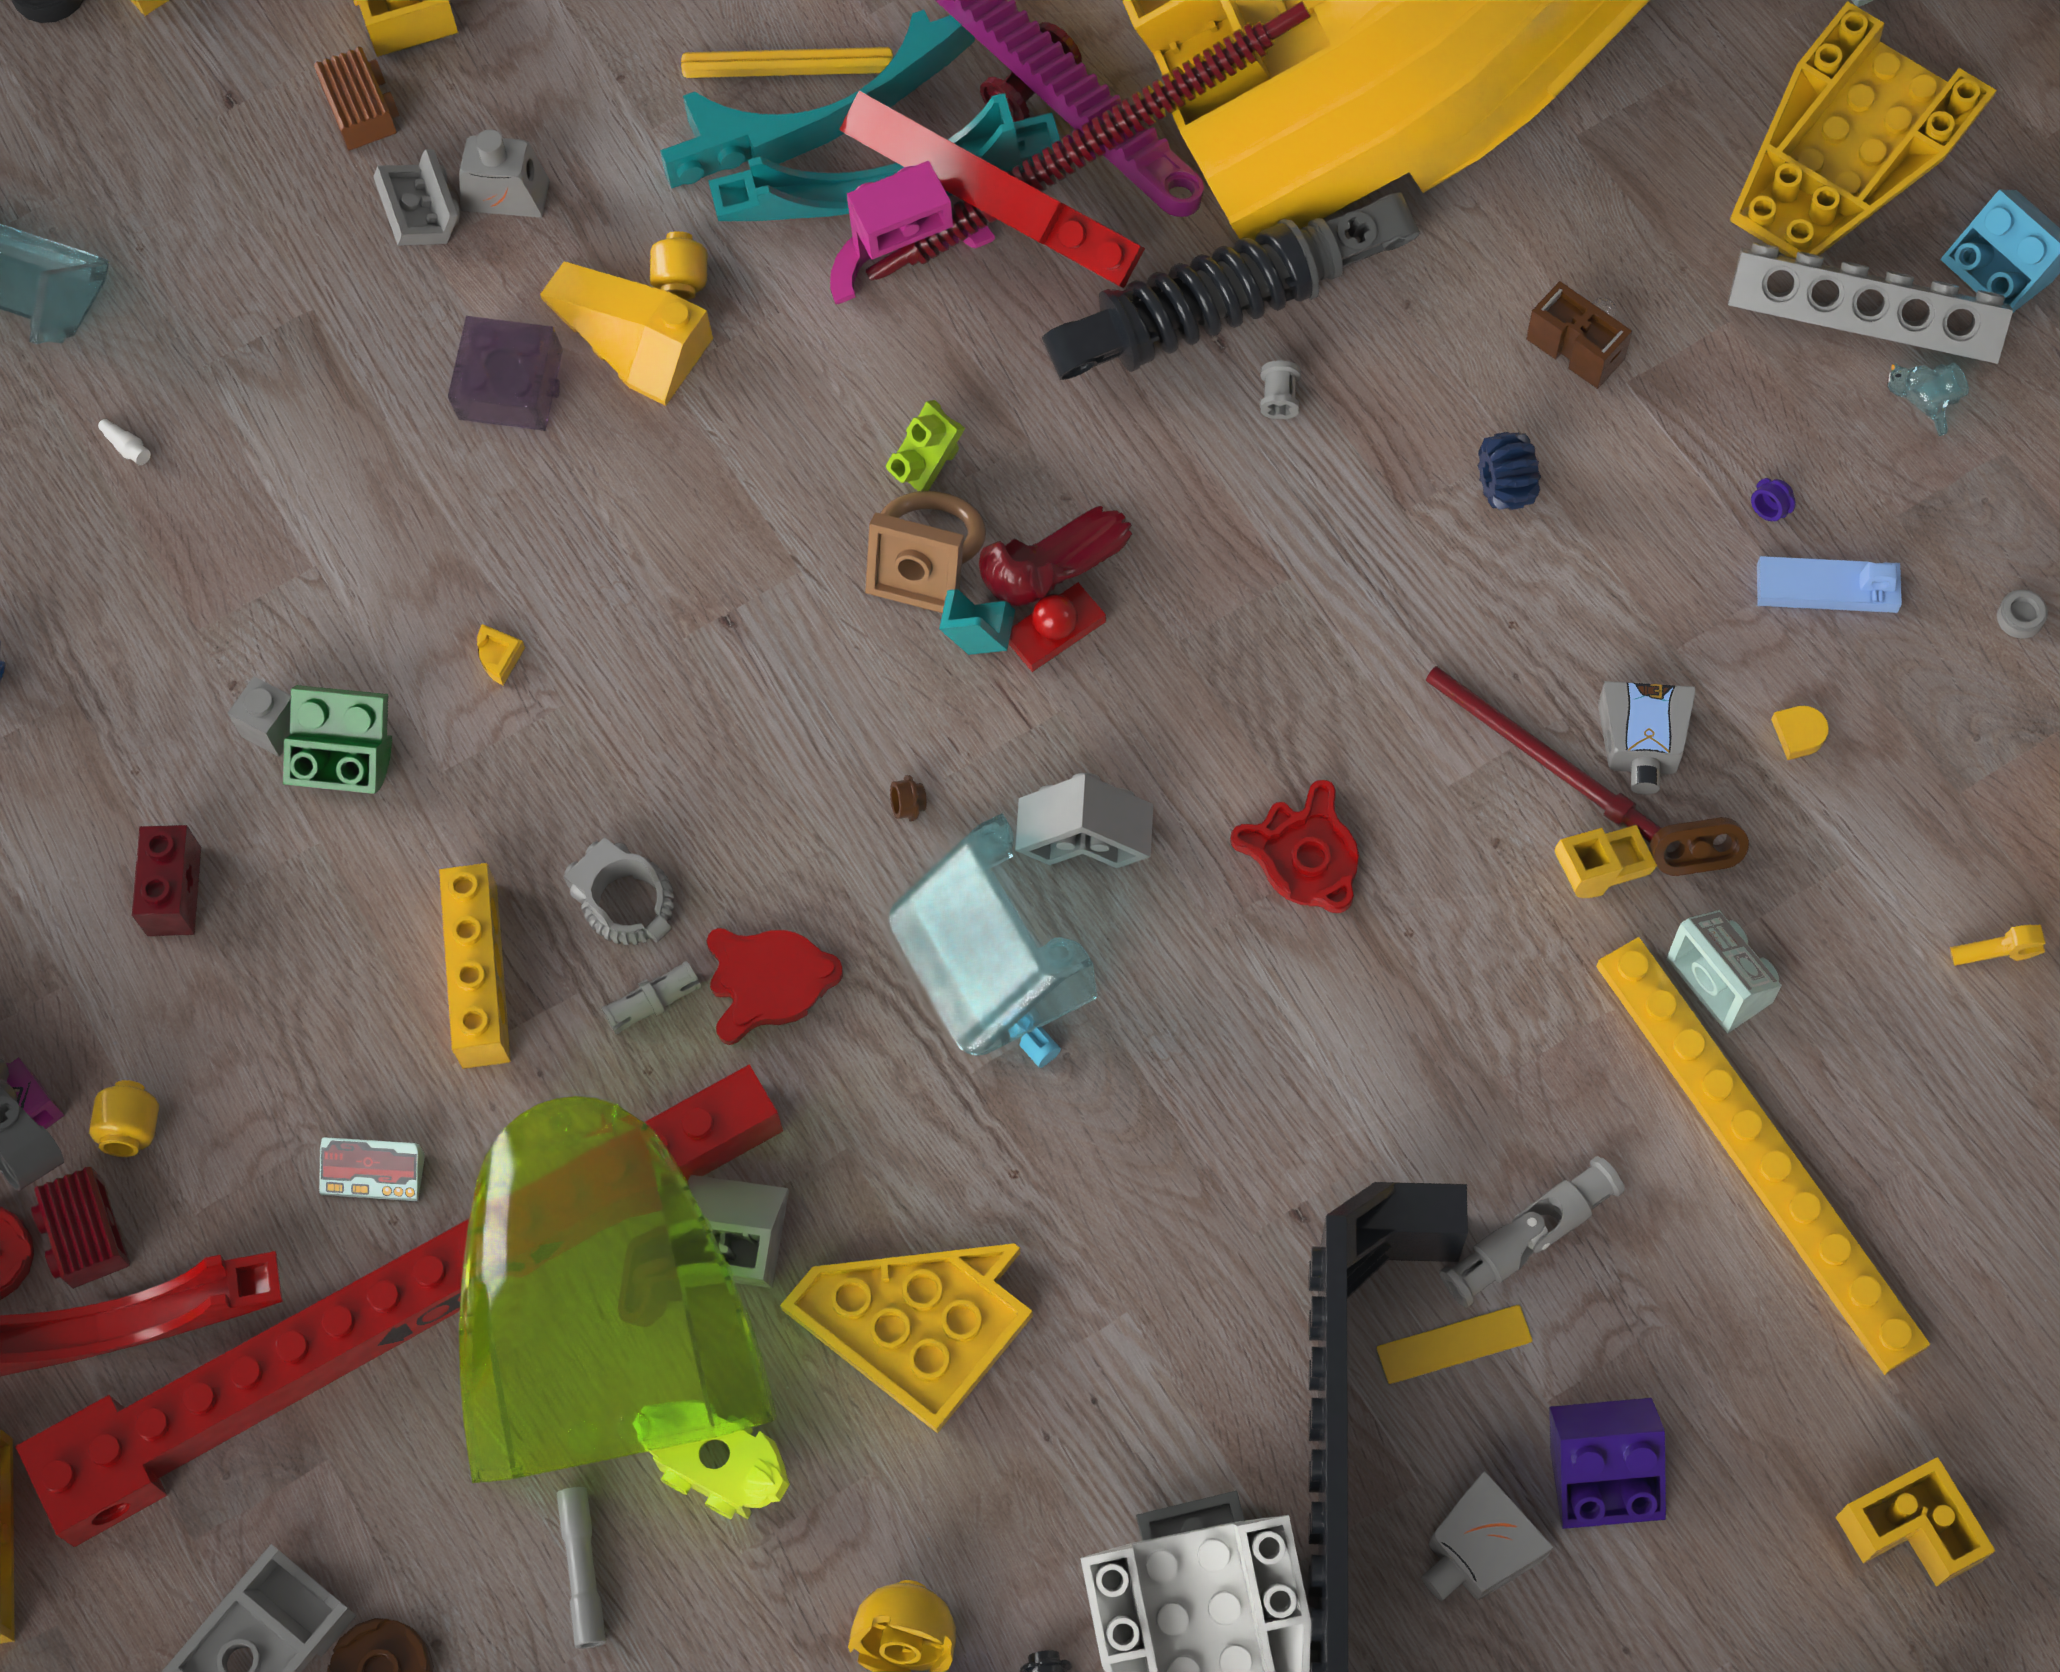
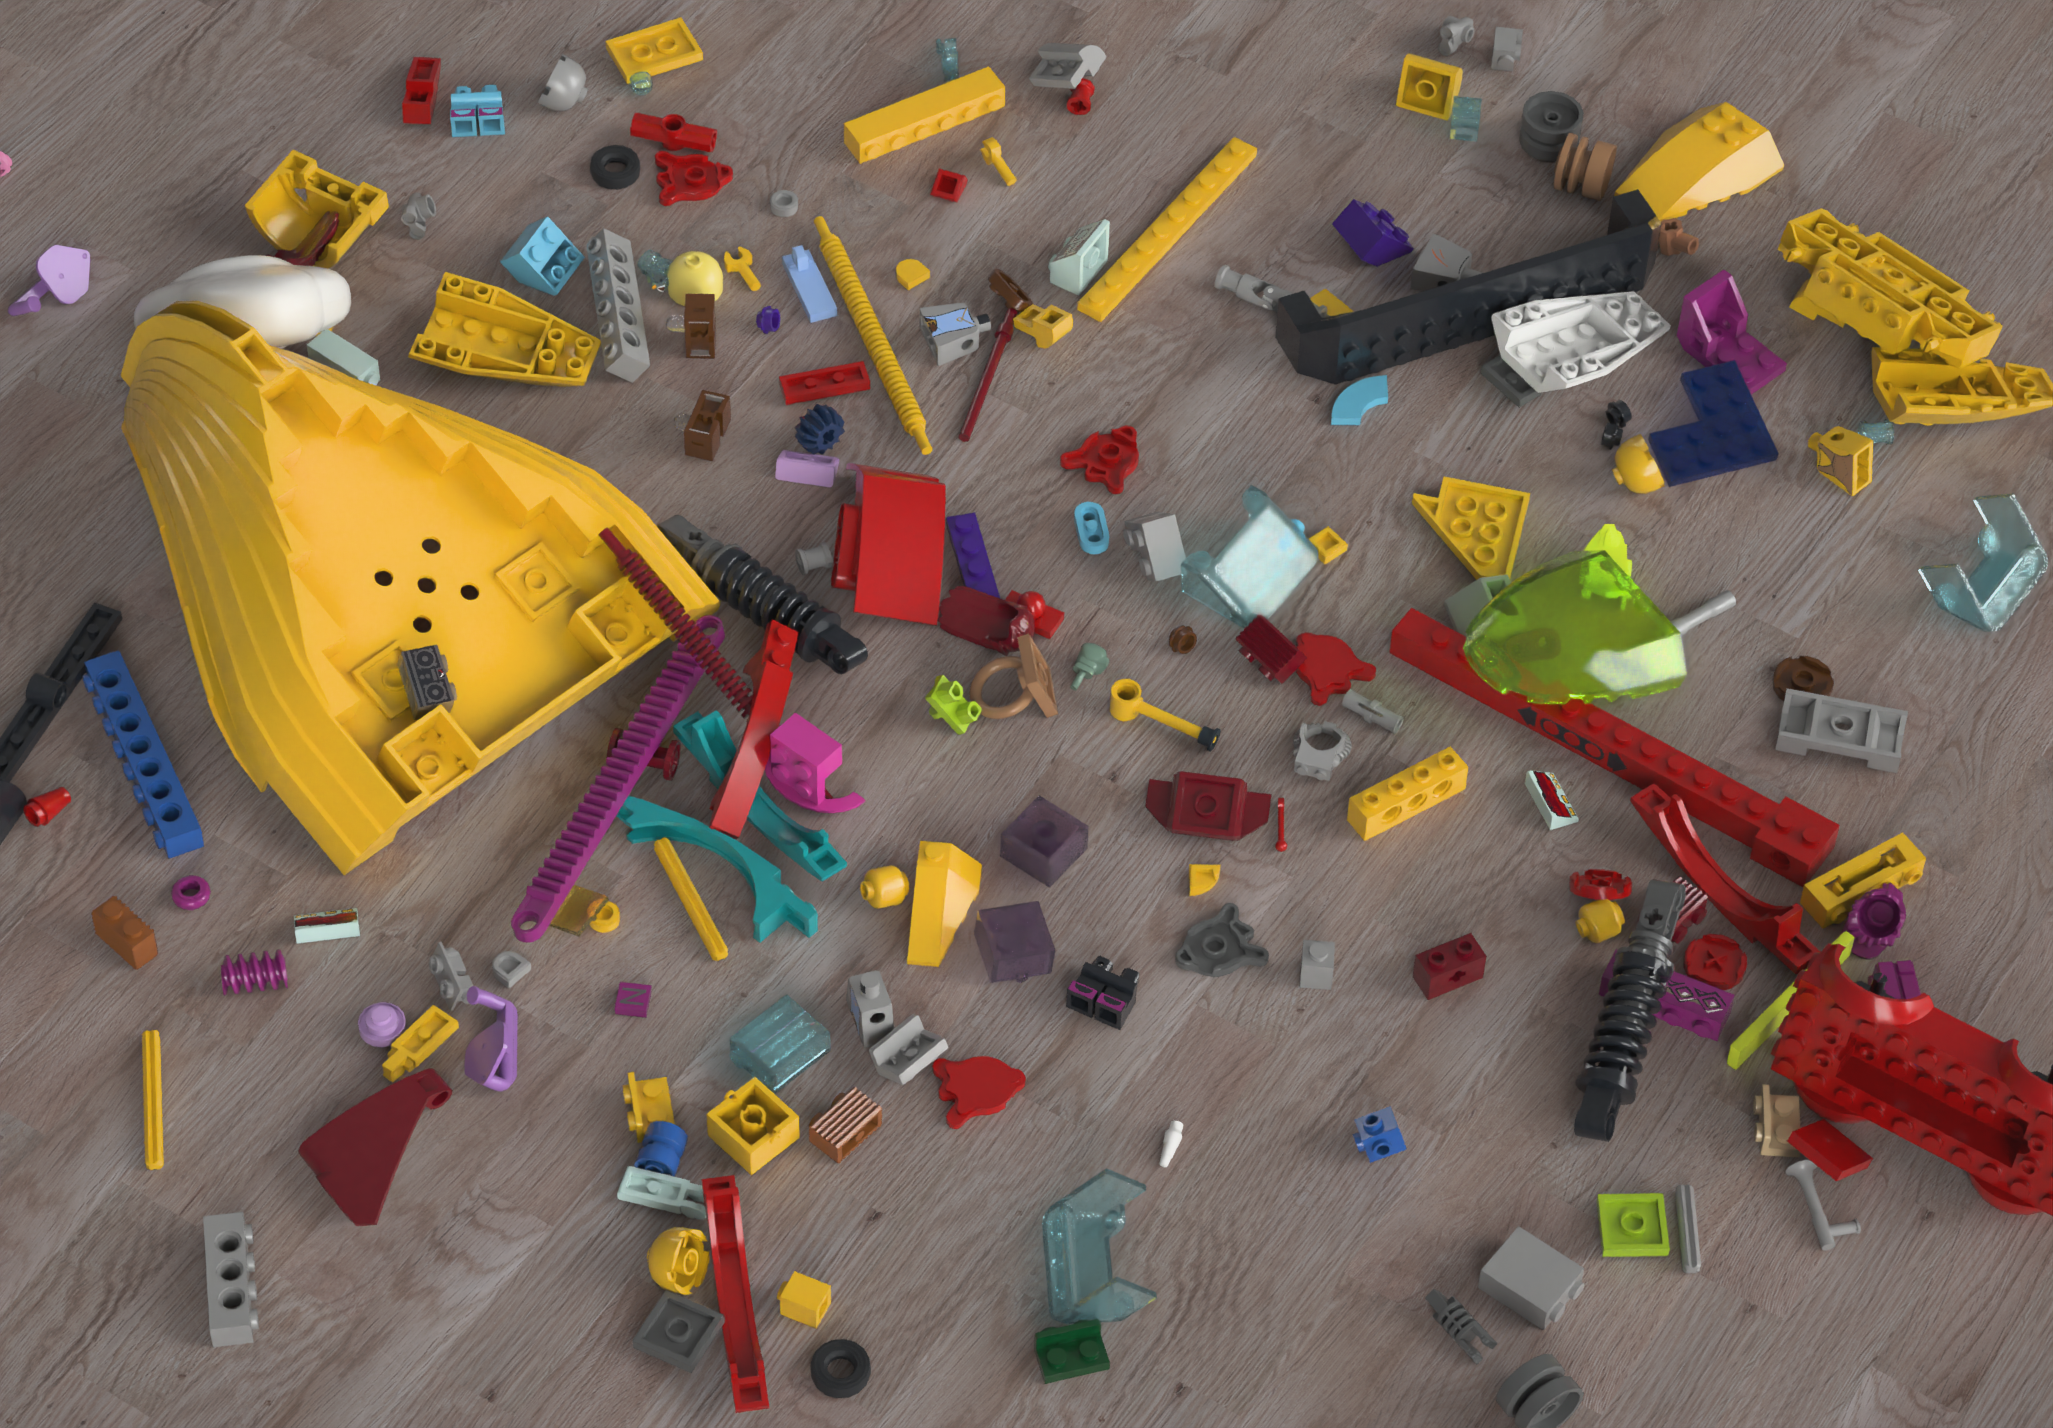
camera: 120 degrees left, 15 degrees down
brick [283,685,392,794] -> none
teal panel [939,589,1015,655] -> none
yellow brick [1836,1457,1996,1587] -> none
none -> light yellow cylinder [666,251,723,306]
none -> reddish brown piece [666,293,716,359]
none -> yellow bar [724,246,761,291]
none -> clear light blue brick [730,994,831,1094]
none -> lavender slope [775,450,839,487]
none -> red plate [779,361,870,405]
none -> yellow hose [814,216,933,455]
none -> red beam [831,463,946,626]
none -> red slope [930,168,968,203]
none -> red tile [932,1056,1026,1129]
none -> dark purple plate [946,512,1000,598]
none -> clear purple brick [1000,795,1089,888]
none -> black hips [1066,956,1139,1030]
none -> sand green piece [1070,643,1110,691]
none -> medium azure plate [1074,502,1109,554]
none -> yellow piece [1109,679,1221,752]
none -> dark red piece [1145,771,1272,841]
none -> dark grey tile [1175,903,1269,977]
none -> dark red brick [1235,613,1307,684]
none -> red hinge [1275,798,1287,852]
none -> yellow tile [1305,526,1348,564]
none -> medium azure tile [1331,375,1388,425]
none -> red tile [1569,869,1632,900]
none -> black plate [1601,422,1623,450]

